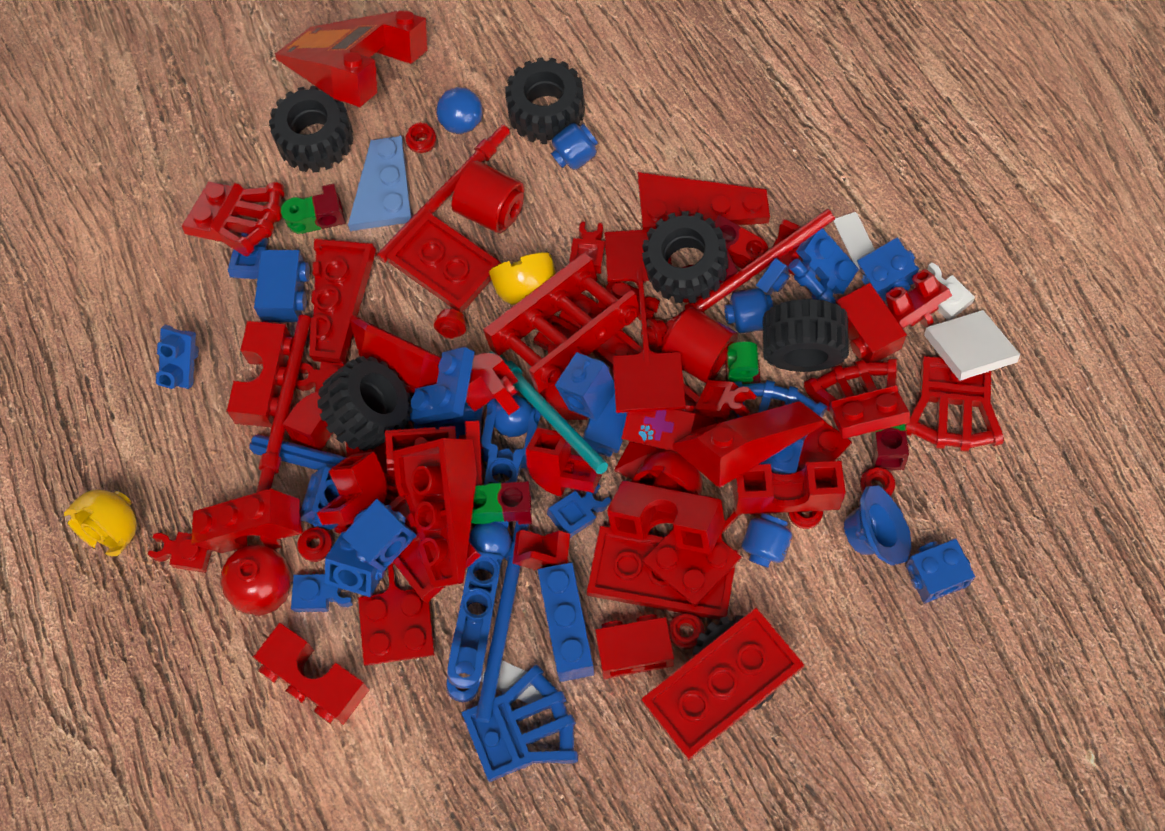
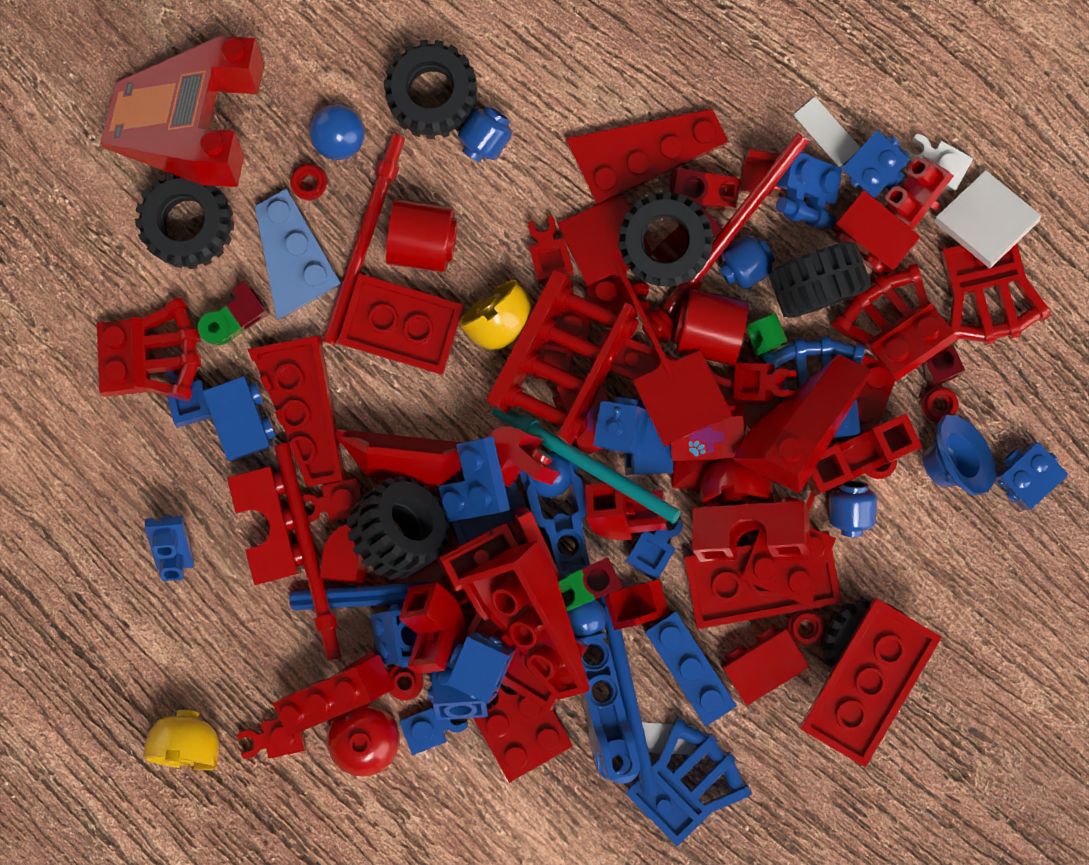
camera: 30 degrees left, 20 degrees up
red arch [253,623,369,725] -> none
red plate [434,309,467,339] -> none
blue plate [756,258,790,295] -> none

